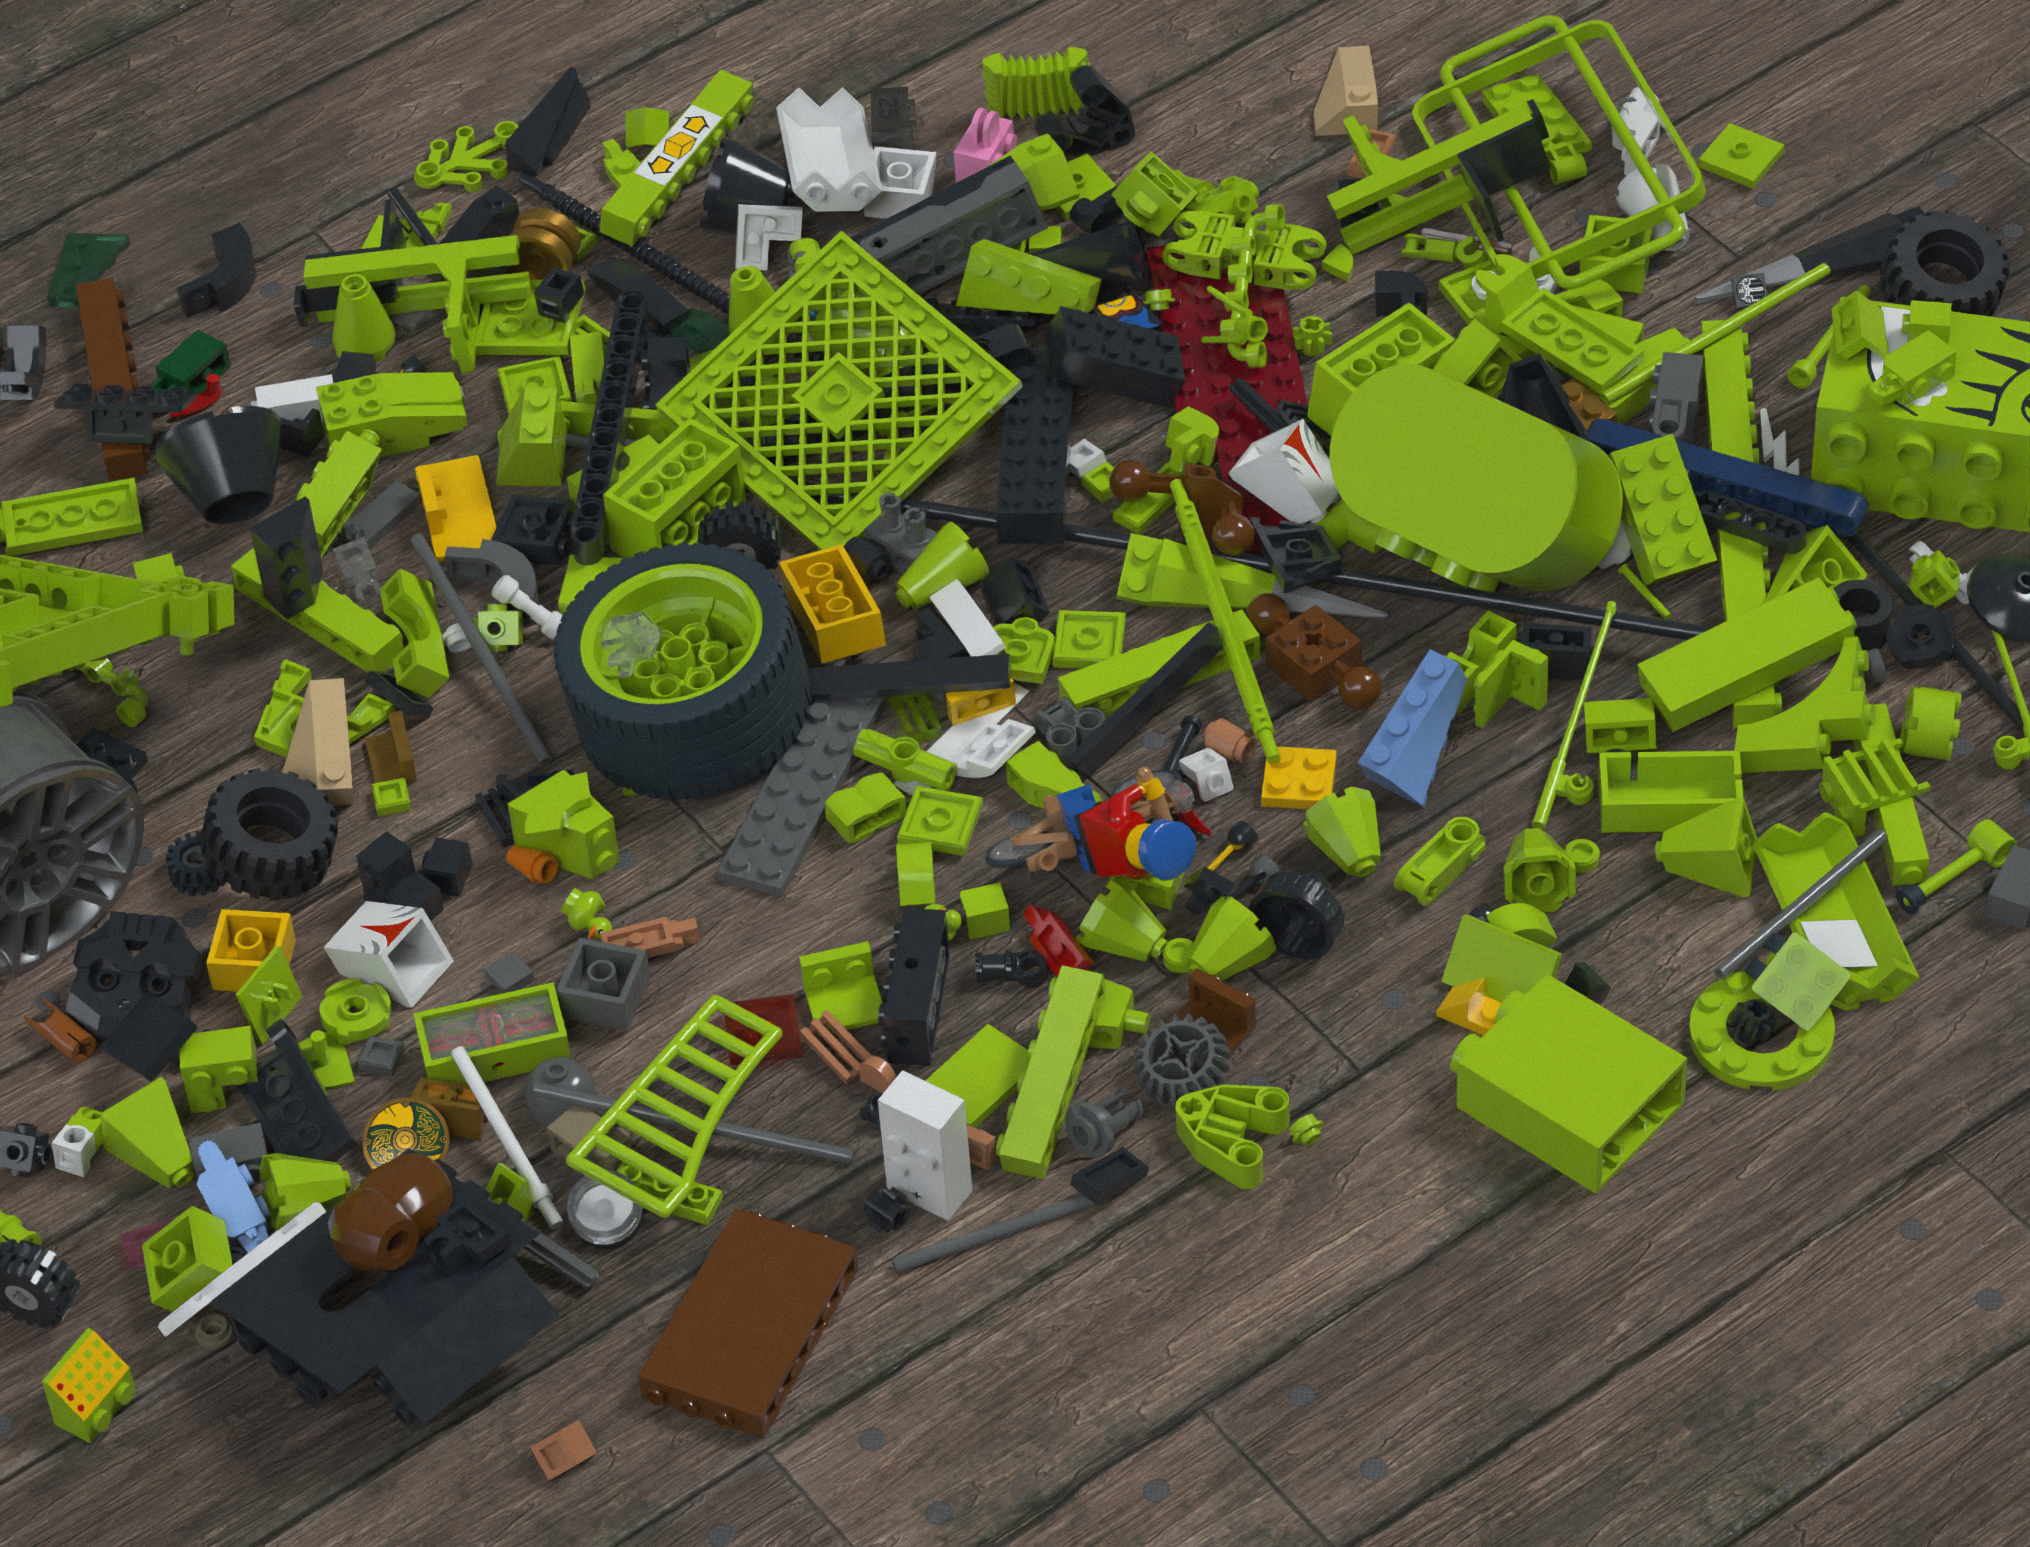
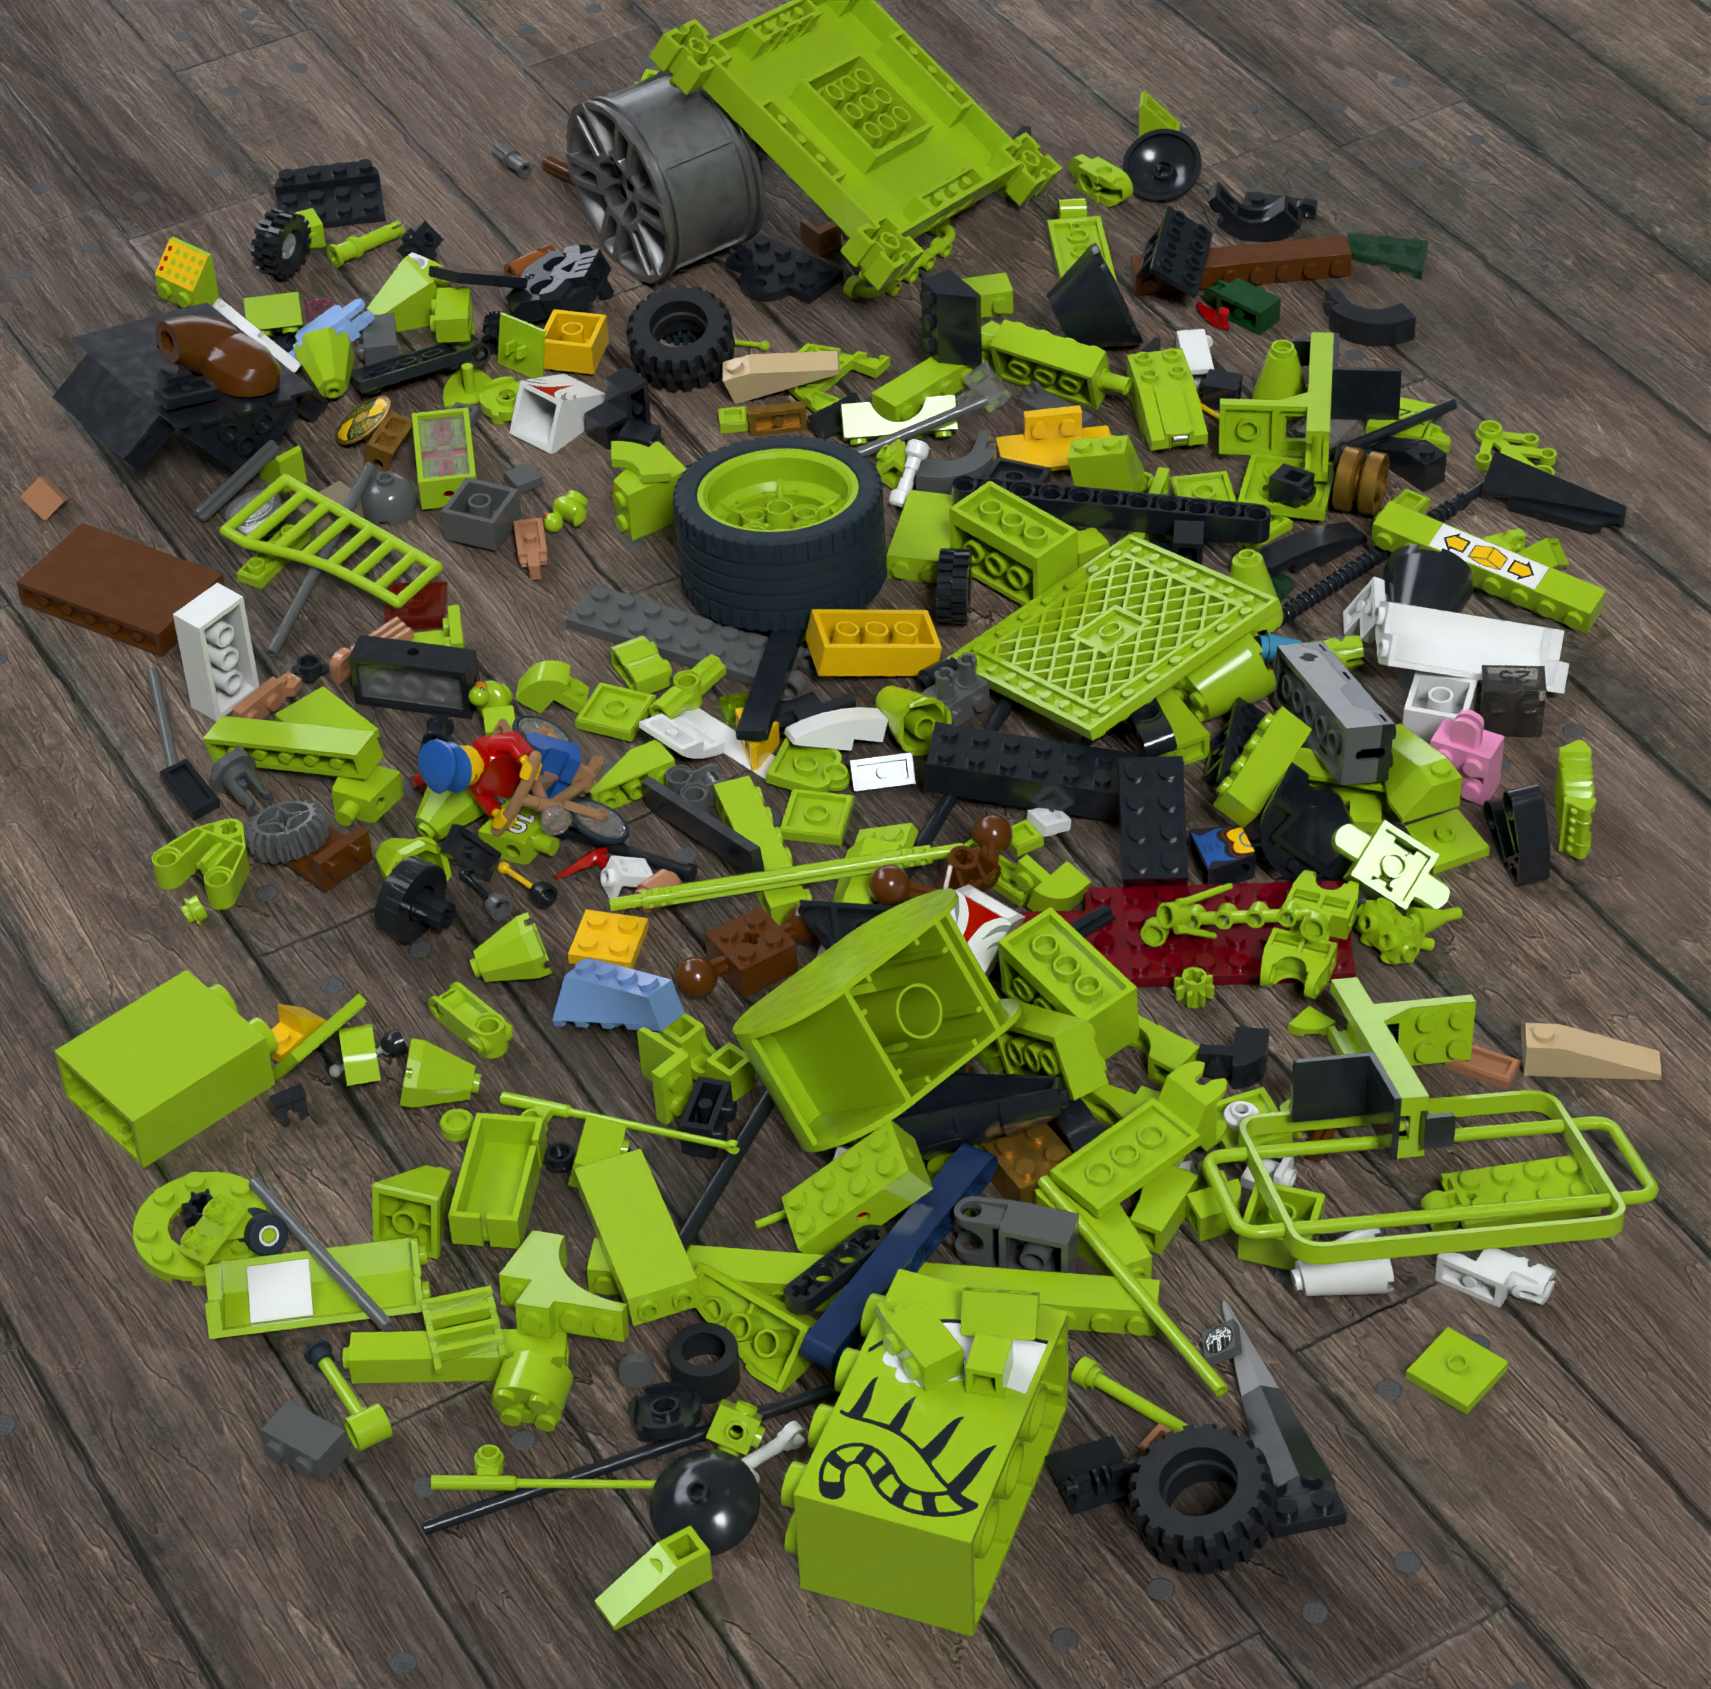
camera: 95 degrees right, 5 degrees down
white bar [451,1046,564,1230] -> none
clear brick [601,611,663,678] -> none
lime plate [1143,289,1175,311] -> none

